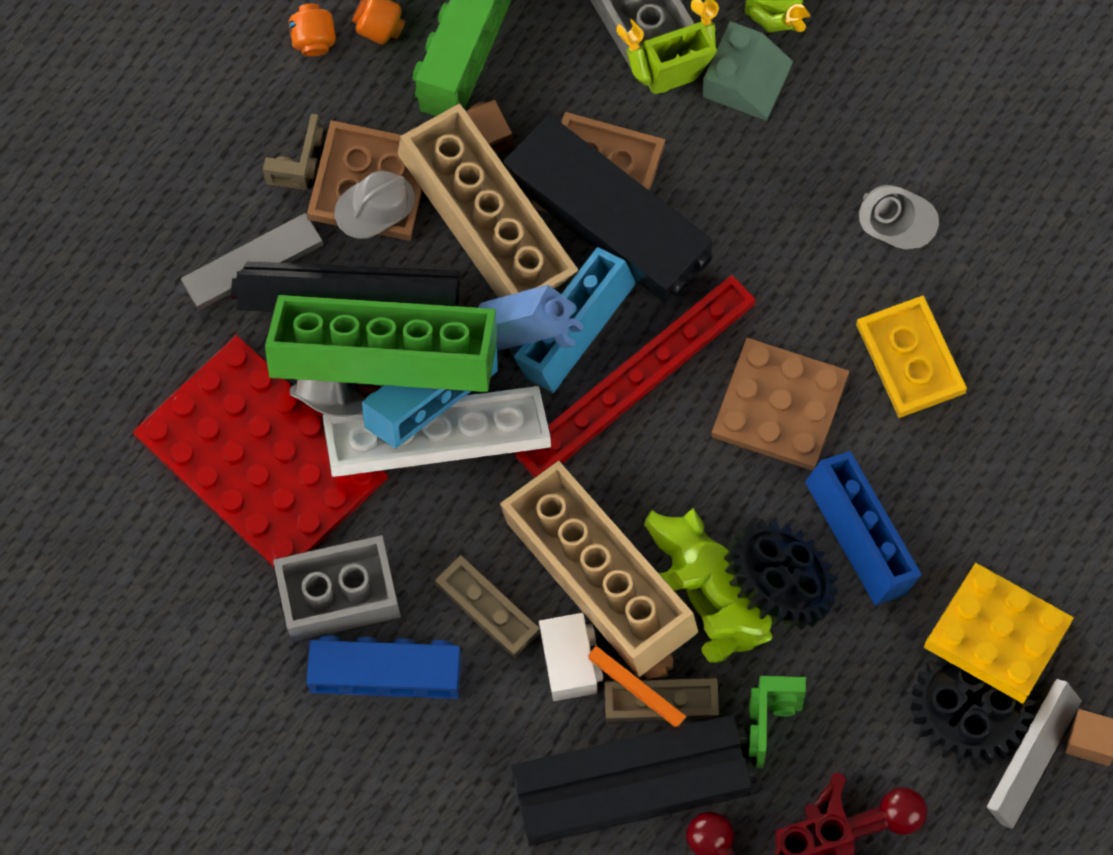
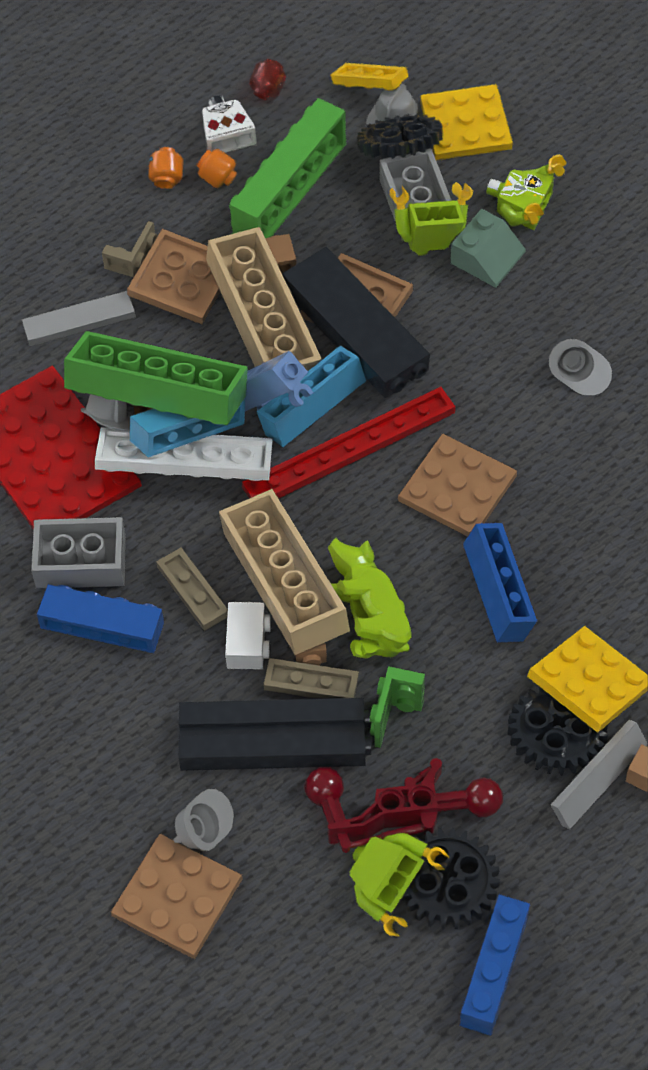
camera: 10 degrees right, 10 degrees down
black brick [231,261,460,312] -> none
light grey piece [335,171,415,239] -> none
orange tile [588,646,686,727] -> none
black gear [724,519,838,630] -> none
yellow plate [856,295,967,418] -> none

